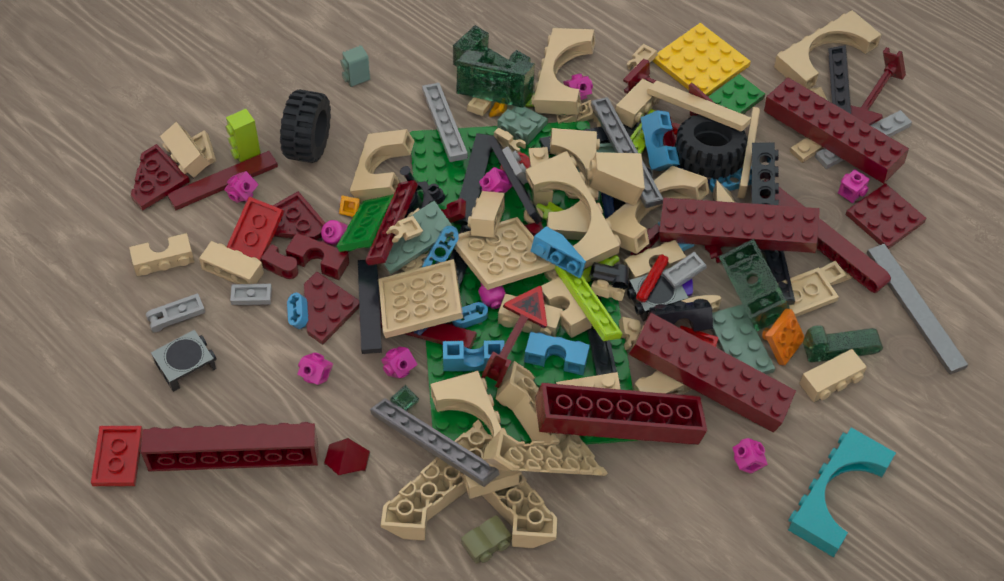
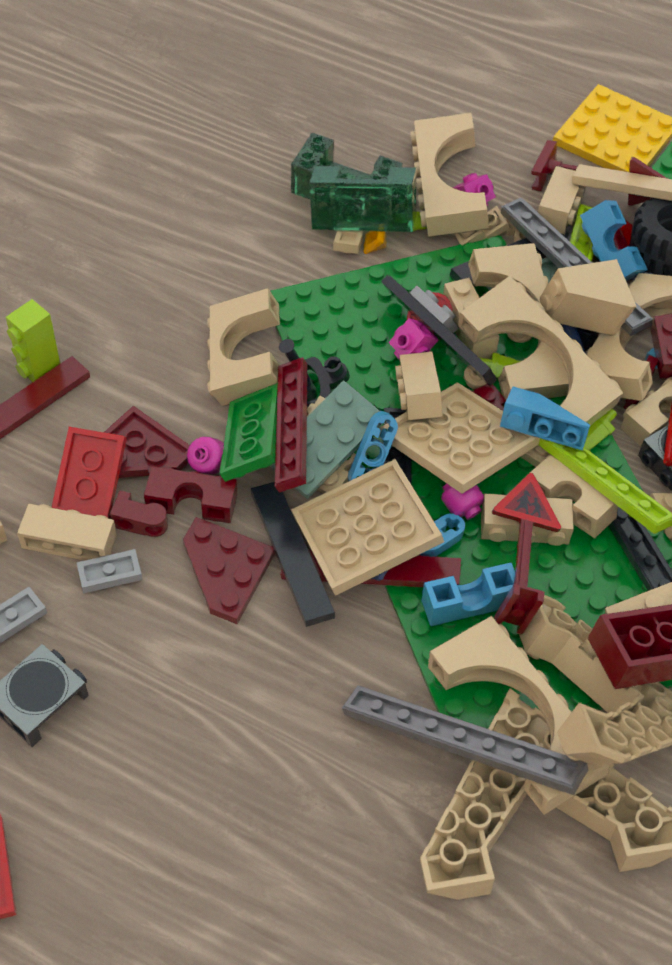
camera: 15 degrees left, 0 degrees up
dark red brick [141,422,318,472] -> none
dark pink brick [224,171,259,203] -> none
black tyre [280,89,331,163] -> none
dark azure beam [287,292,308,329] -> none
dark pink brick [297,353,333,385] -> none
dark red slope [324,438,370,475] -> none
light orange slope [339,195,360,217] -> none
sand green brick [340,45,370,87] -> none
dark pink brick [381,346,418,378] -> none
tan plate [386,216,423,243] -> none
clear green brick [390,385,419,411] -> none
light grey plate [422,83,468,162] -> none
dark red plate [441,198,466,223] -> none
black tile [453,133,492,226] -> none
olive brick [461,515,512,564] -> none
tan plate [494,128,526,152] -> none
sand green plate [497,104,548,145] -> none
dark azure arch [524,332,590,375] -> none
black piece [590,262,630,289] -> none
tan plate [591,280,625,301] -> none
tan plate [627,44,658,70] -> none

